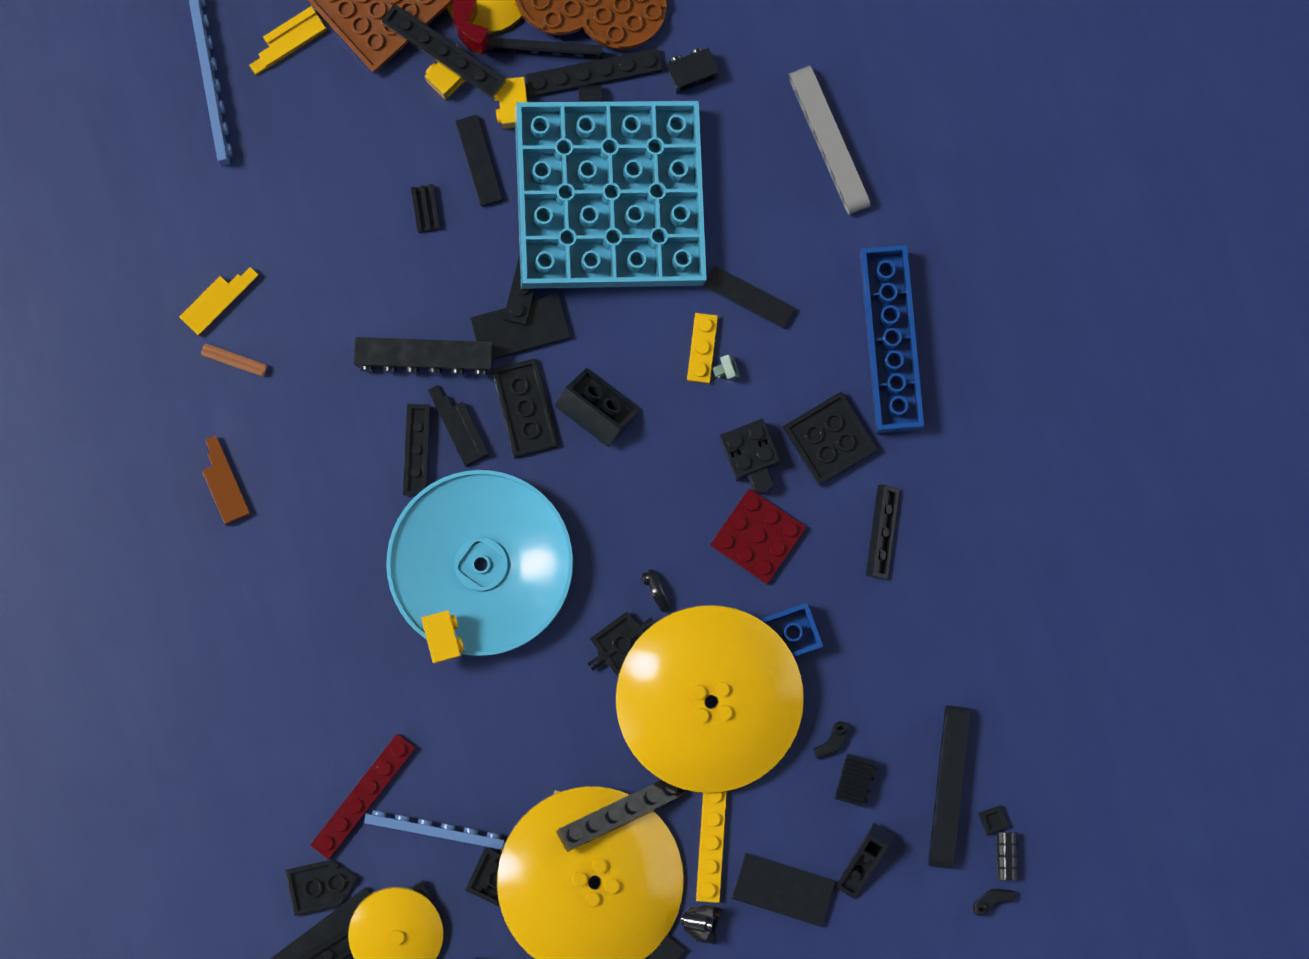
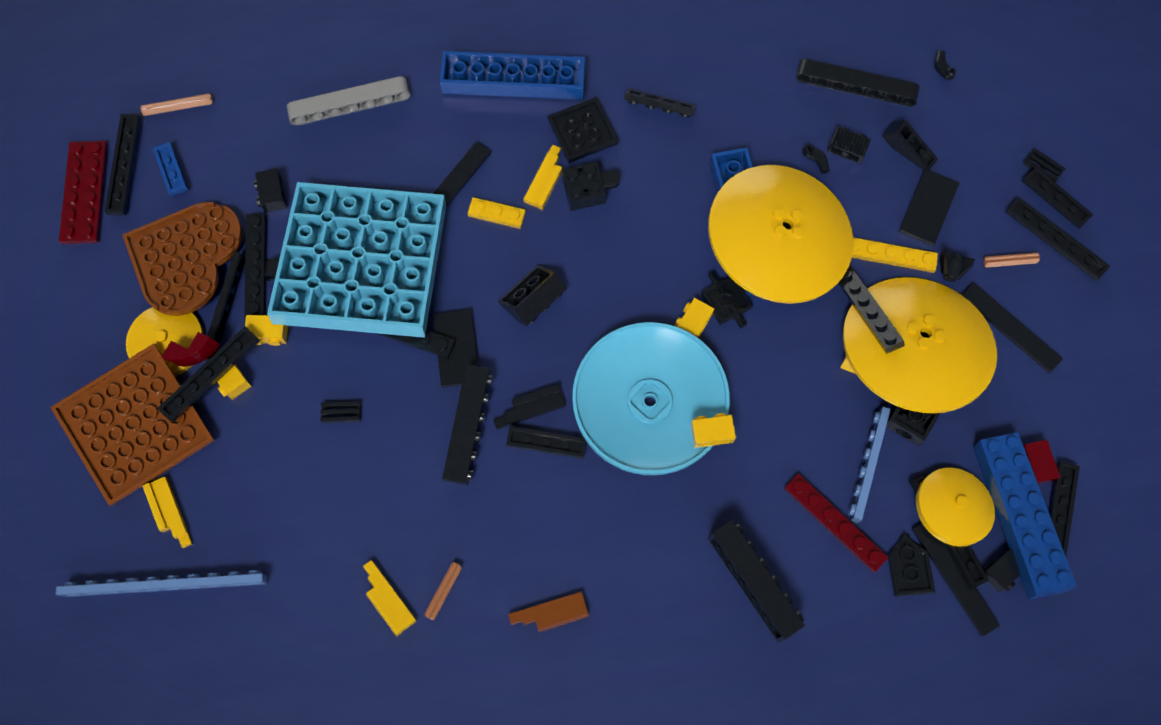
camera: 85 degrees left, 10 degrees down
black tile [455,114,503,207] -> none
black tile [492,358,559,458] -> none
black arm [641,569,671,612] -> none
dark red plate [710,489,806,585] -> none
sand green tile [713,354,741,381] -> none
black tile [978,805,1009,835] -> none
black axle [995,832,1018,880] -> none
none -> yellow piece [524,145,562,210]
none -> yellow brick [674,298,714,339]
none -> black brick [708,520,805,642]

